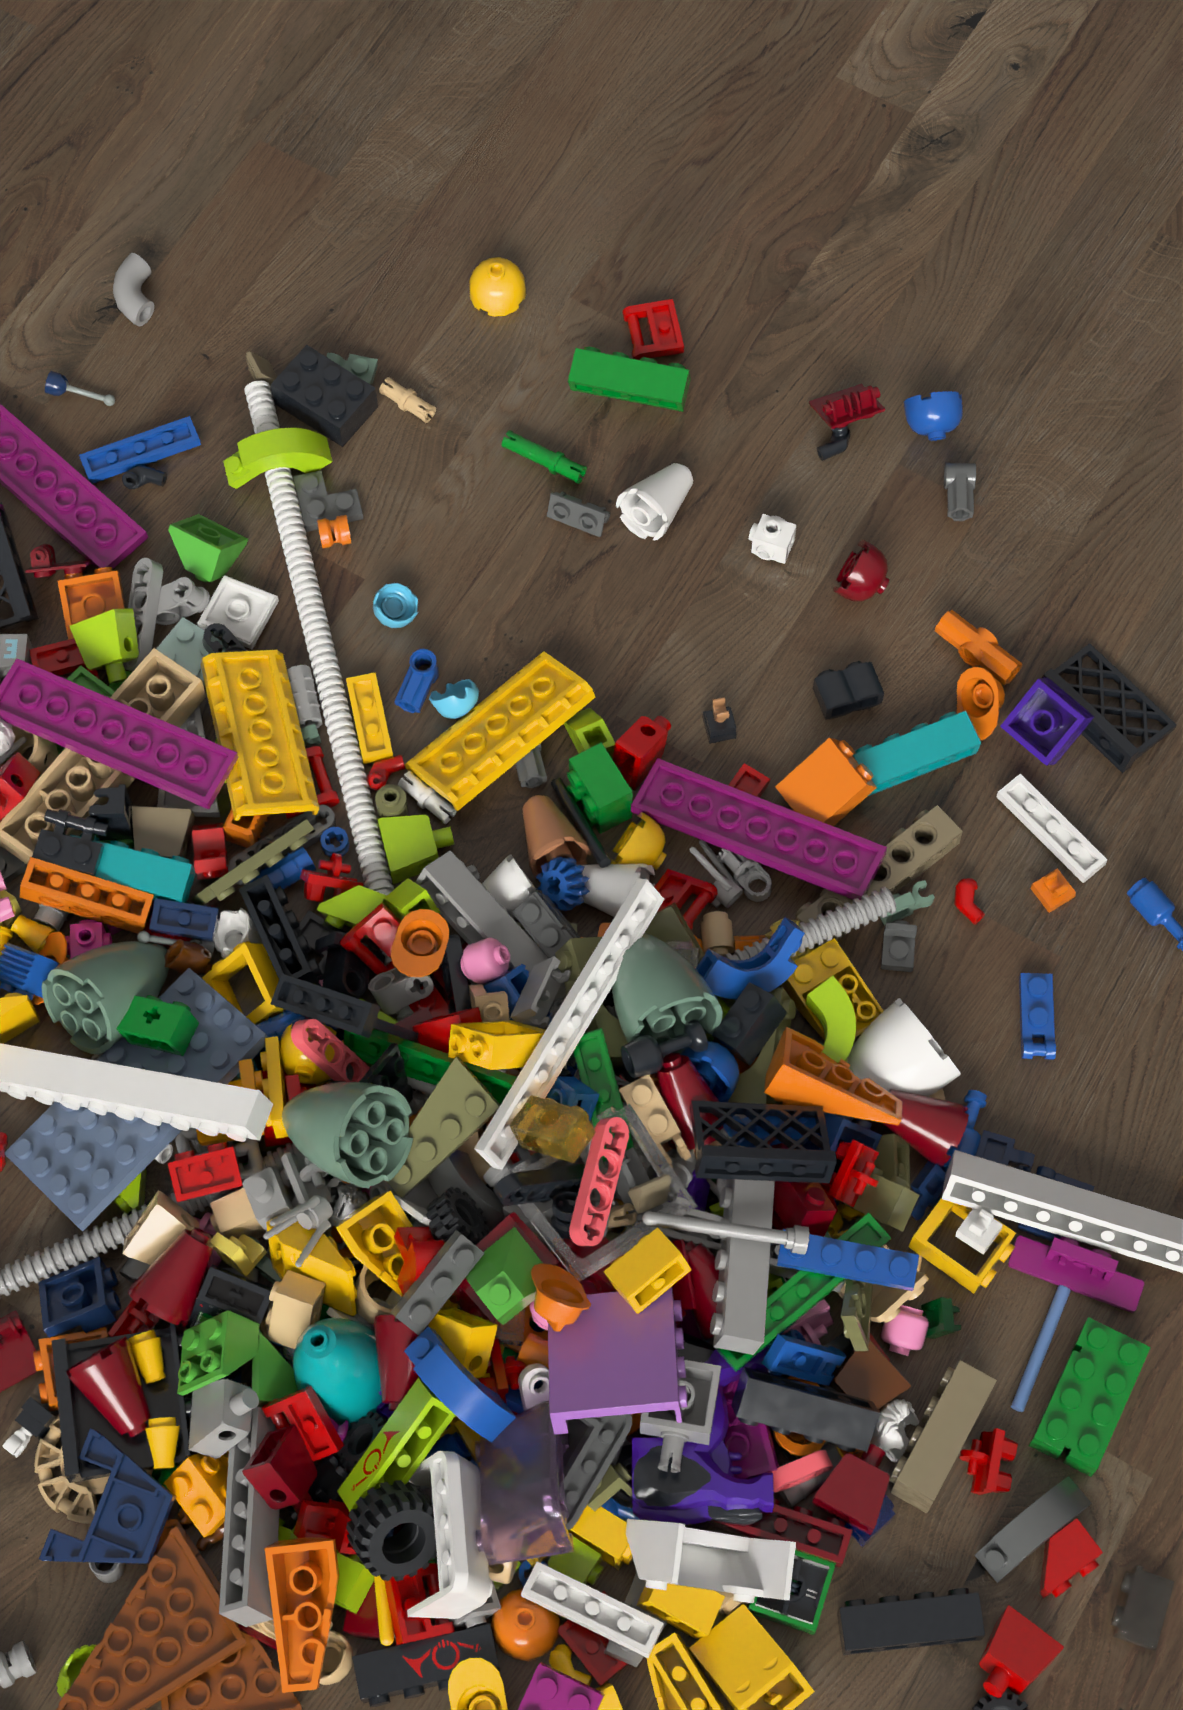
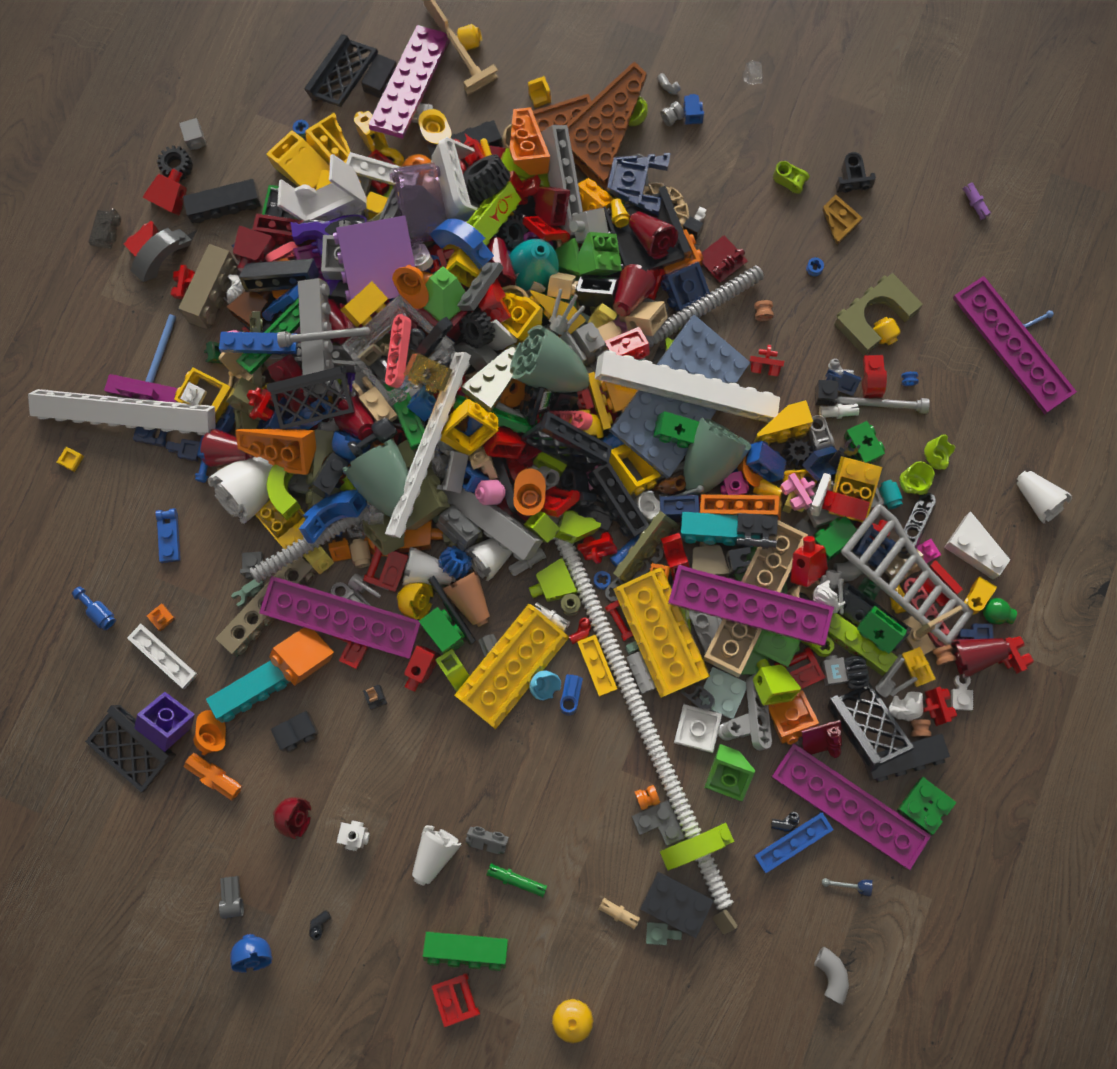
camera: 175 degrees right, 10 degrees up
yellow cone [128,1330,166,1384] -> none
medium azure hair [373,583,418,628] -> none
dark red hinge [809,383,885,429] -> none
red arm [954,878,985,925] -> none
green piece [1029,1317,1151,1477] -> none

